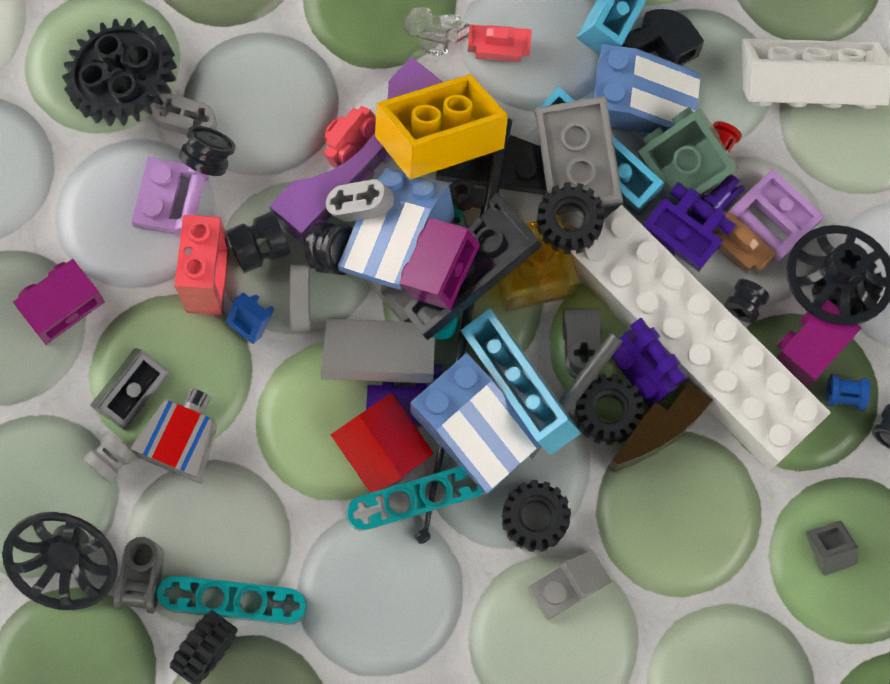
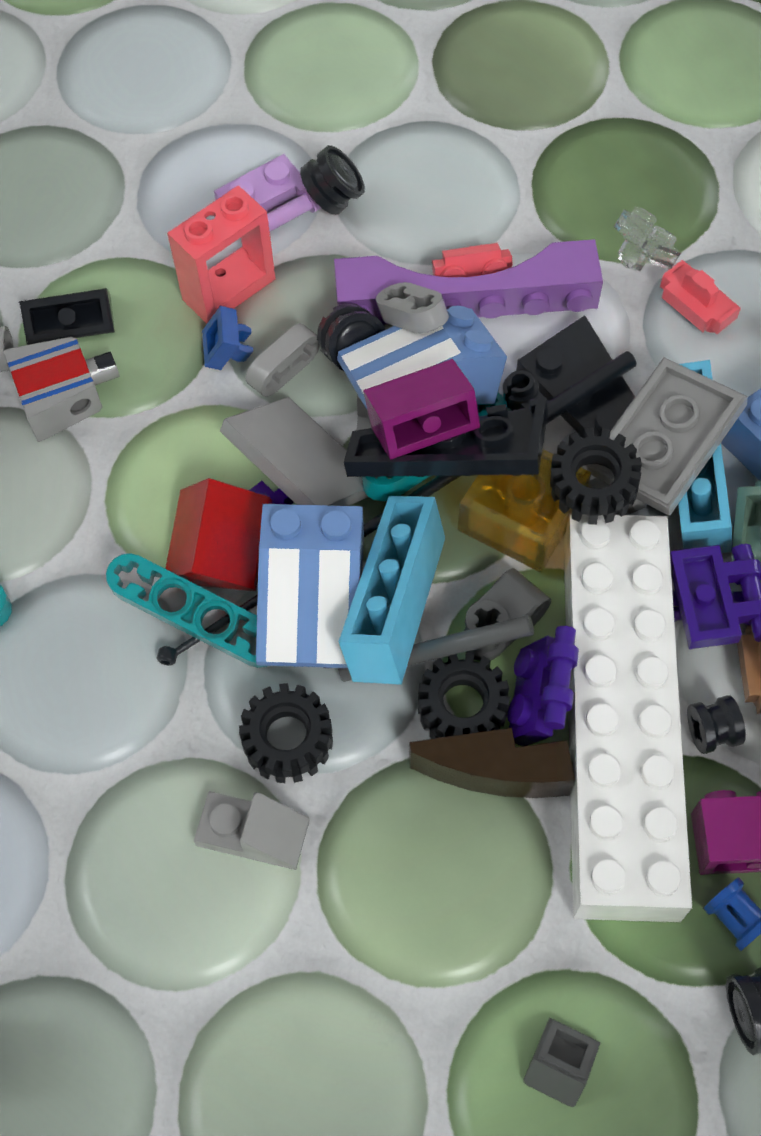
camera: 50 degrees right, 10 degrees down
magenta brick [13,258,105,345] -> none
black gear [62,18,177,126] -> none
light grey beam [150,93,217,135] -> none
black wheel [225,211,291,274] -> none
yellow brick [375,74,508,180] -> none

